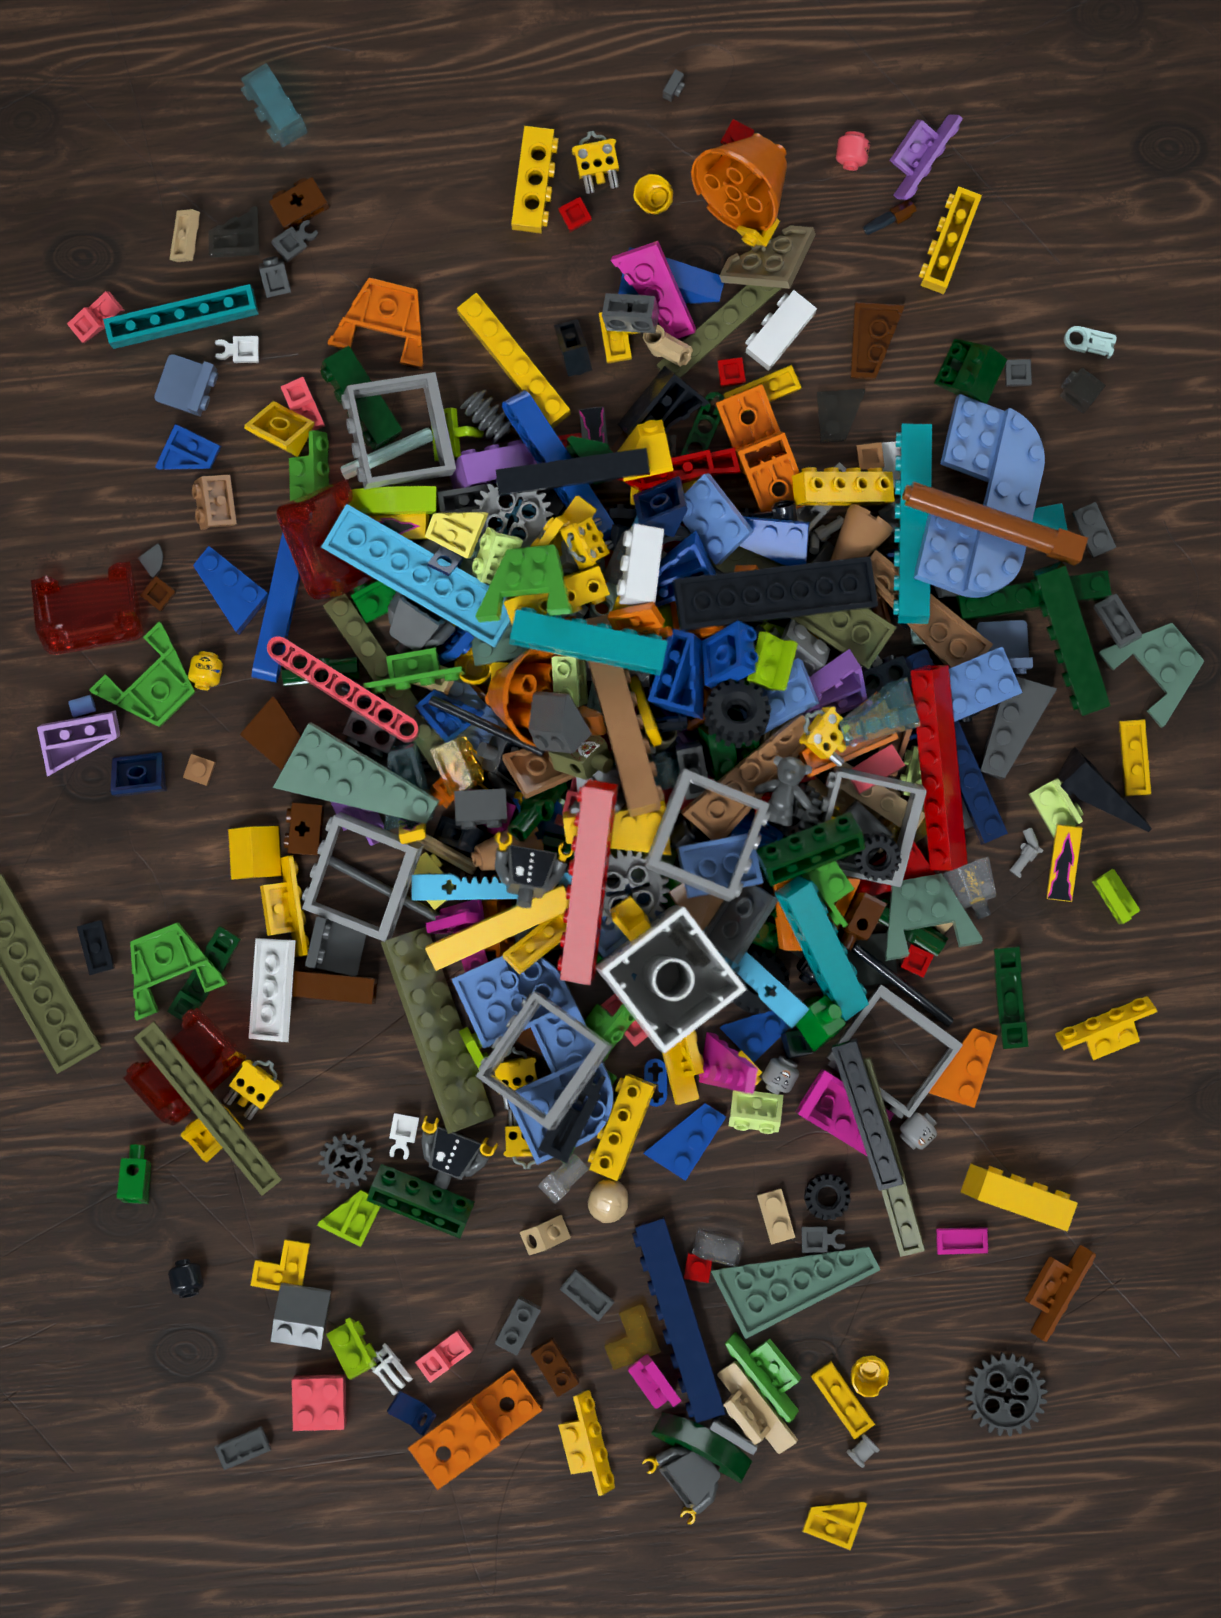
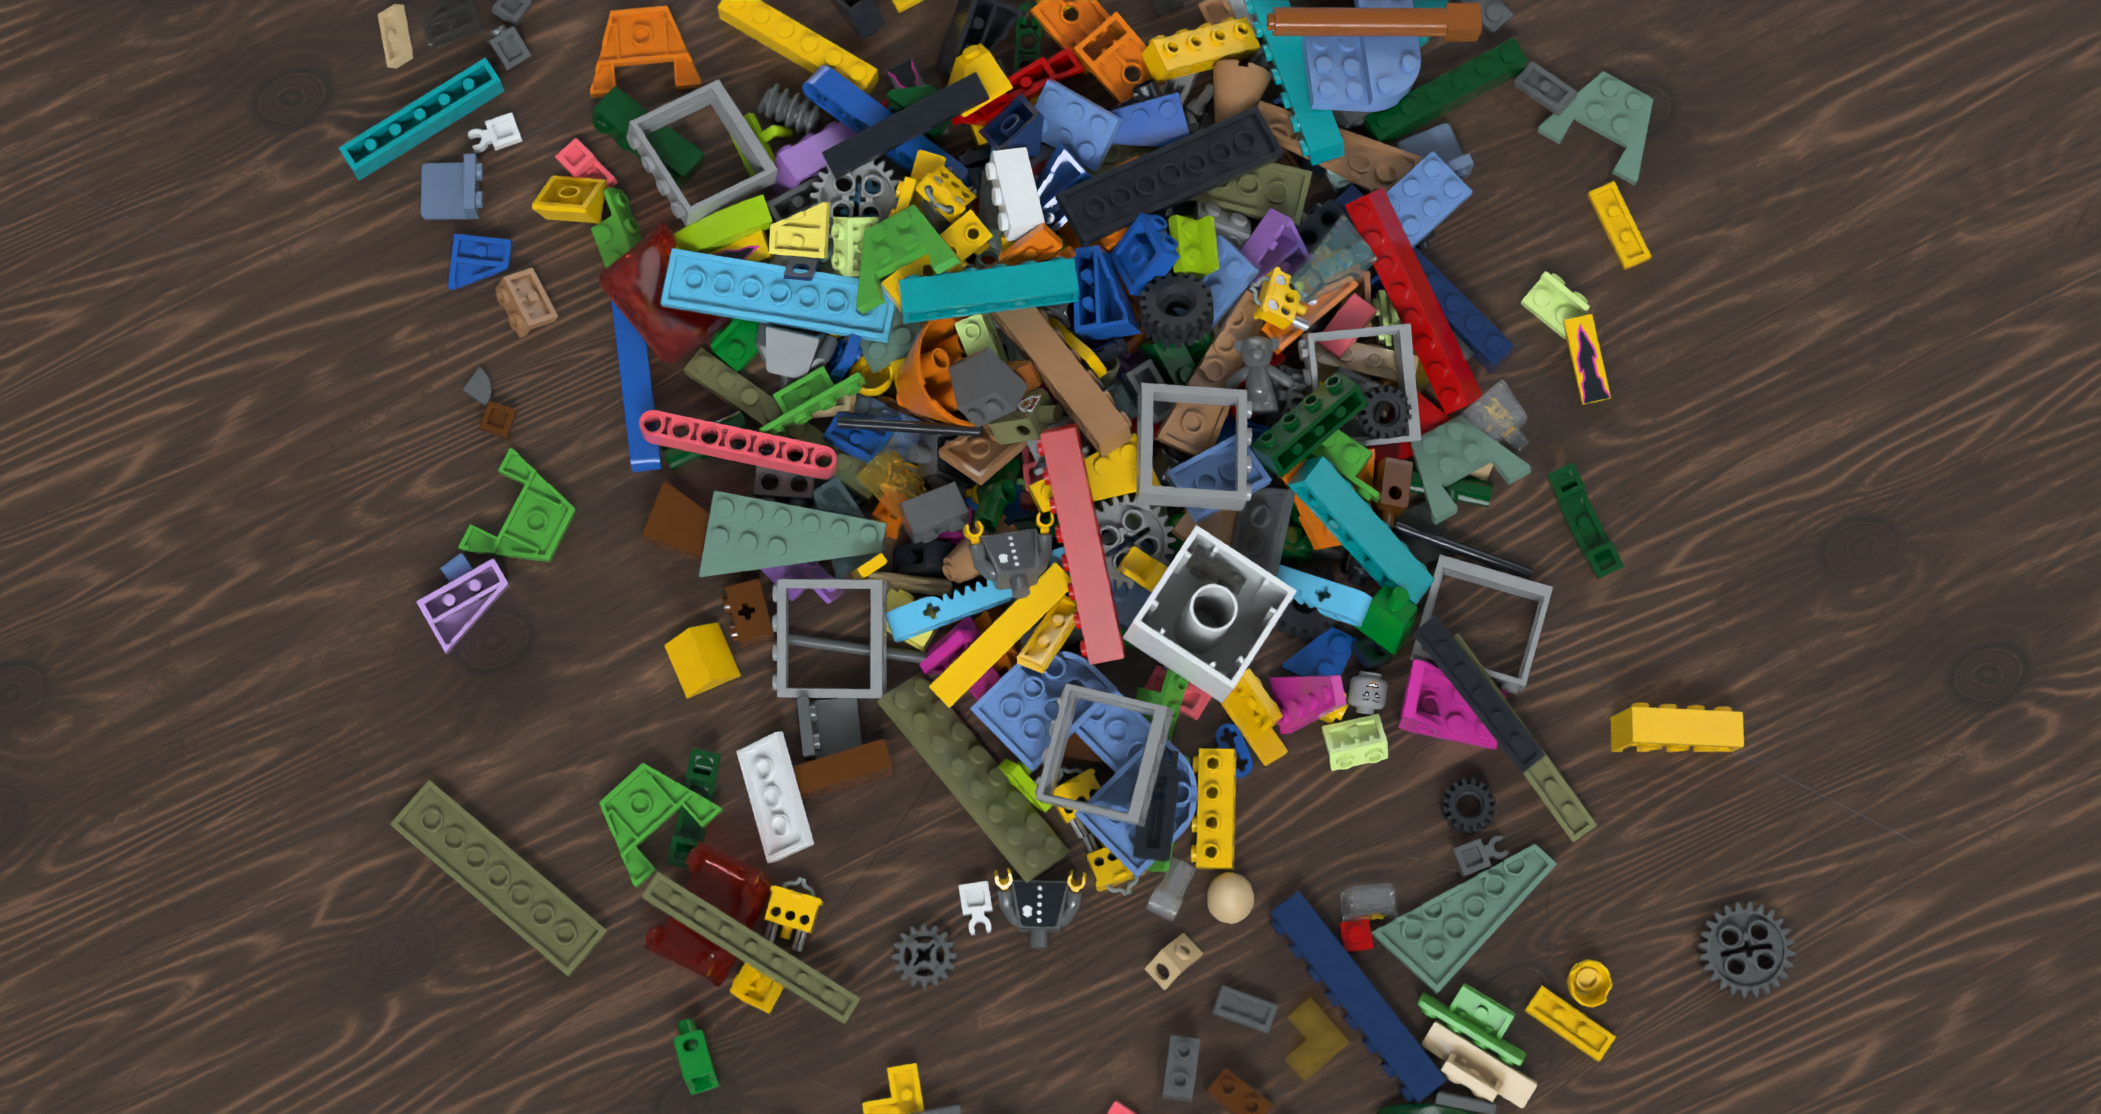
camera: 20 degrees left, 10 degrees down
clear red windscreen [31,561,143,655] -> none
coral slope [67,291,125,343] -> none
black plate [77,920,115,975] -> none
dark blue slope [111,752,167,797] -> none
medium nougat plate [183,754,216,786] -> none
yellow head [188,651,223,690] -> none
blue wedge [193,546,269,635] -> none
yellow bracket [260,855,309,957] -> none
lime wing [317,1190,381,1247] -> none
light aqua axle [340,428,433,479] -> none
dark green brick [366,1164,475,1239] -> none
dark pink bracket [628,1354,681,1409] -> none
blue wing [643,1103,726,1181] -> none
tan plate [757,1188,795,1244] -> none
light grey bush [846,1434,880,1468] -> none
light grey head [899,1112,937,1150] -> none
red plate [900,944,934,978] -> none
orange wing [928,1028,997,1108] -> none
dark pink tile [936,1227,988,1255] -> none
dark grey wedge [979,677,1057,780] -> none
light grey piece [1010,828,1044,878] -> none
dark orange bracket [1025,1245,1096,1342] -> none
dark green brick [1031,561,1111,716] -> none
yellow bracket [1055,996,1157,1060] -> none
black wedge [1058,747,1152,832] -> none
lime bracket [1092,869,1140,924] -> none

